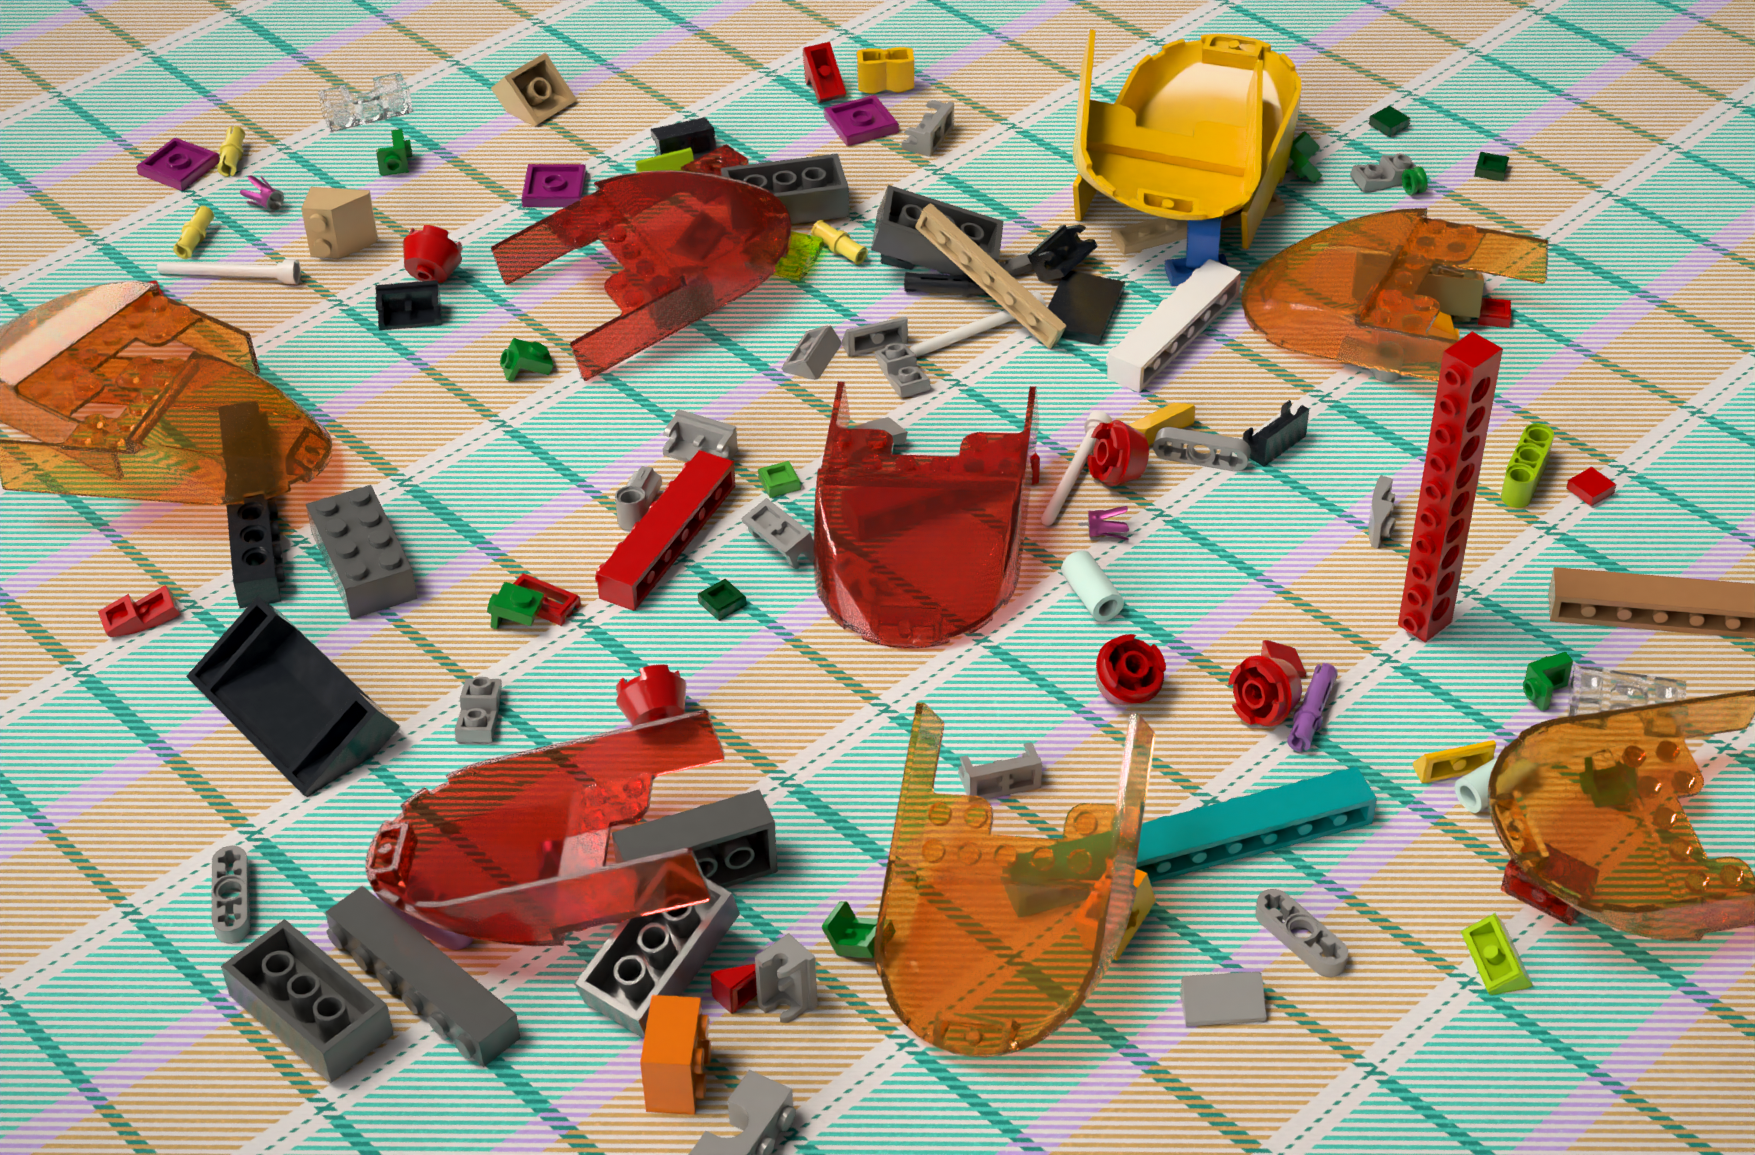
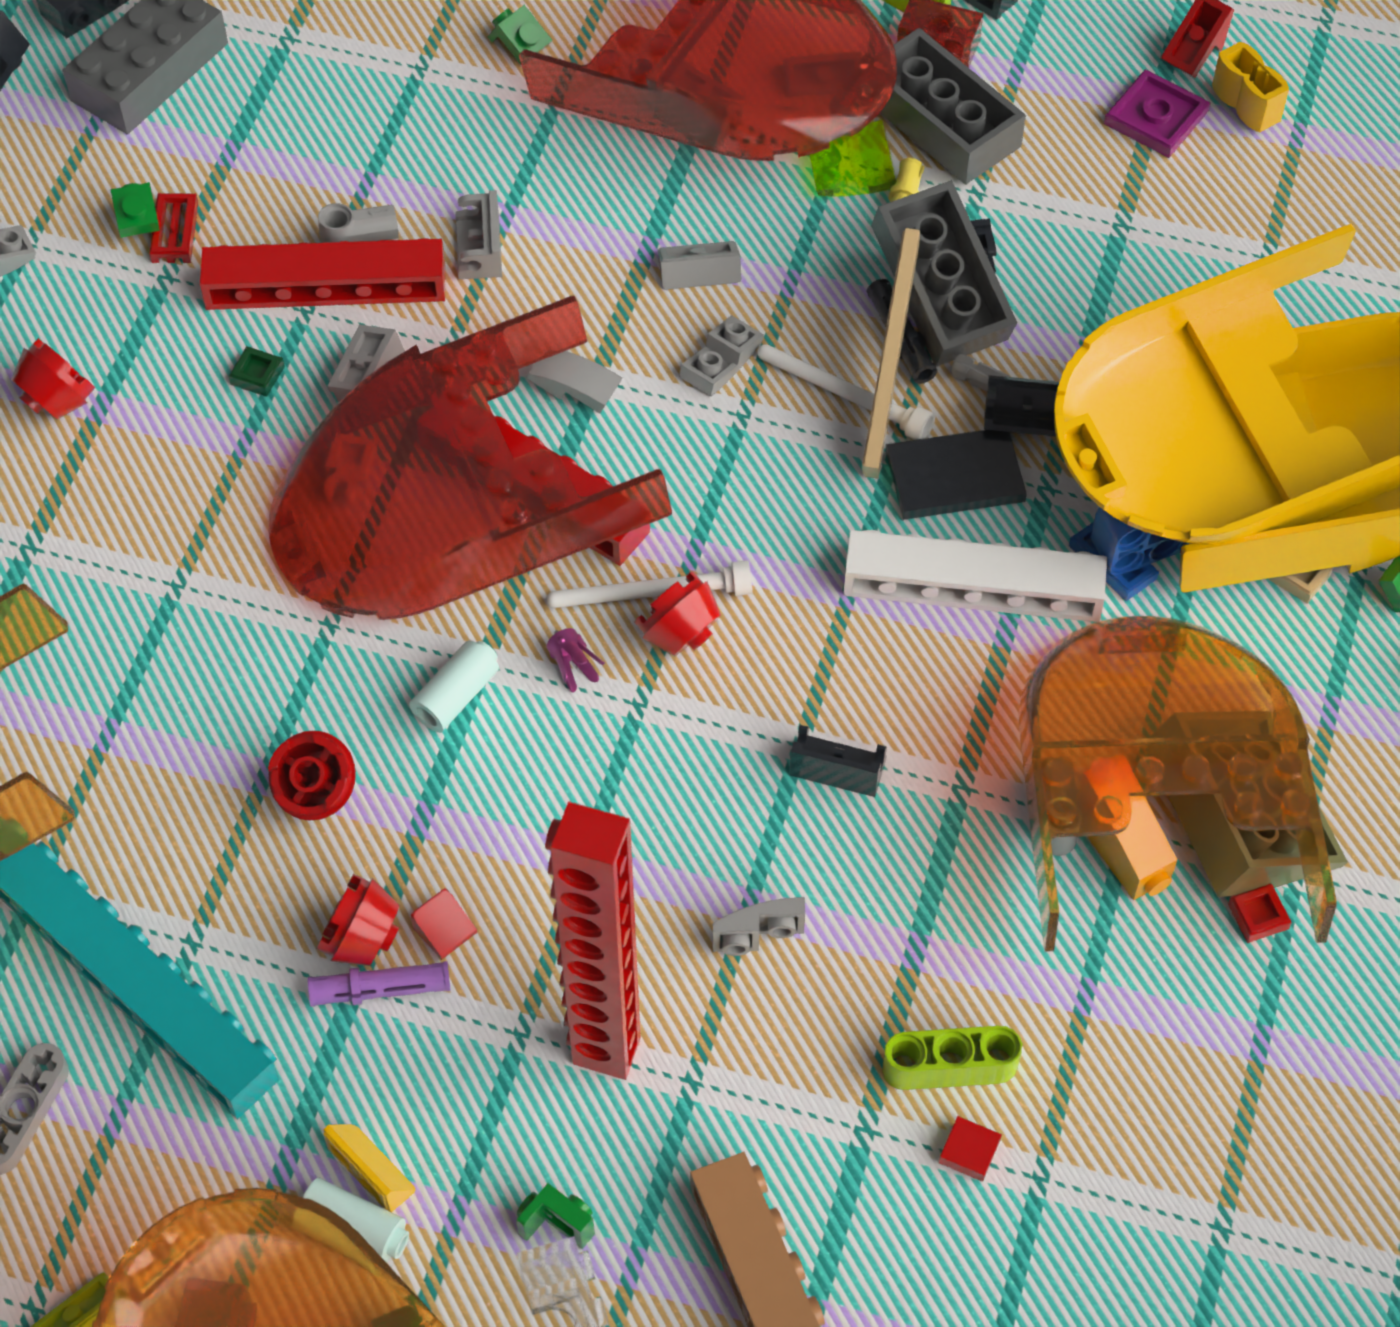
camera: 60 degrees right, 15 degrees up
bright green tile [758,461,801,498] -> none
light grey slope [842,316,908,357] -> none
light grey hinge [902,100,954,157] -> none
light grey hinge [958,742,1042,803] -> none
yellow slope [1129,402,1196,445] -> none
light grey beam [1153,427,1251,471] -> none

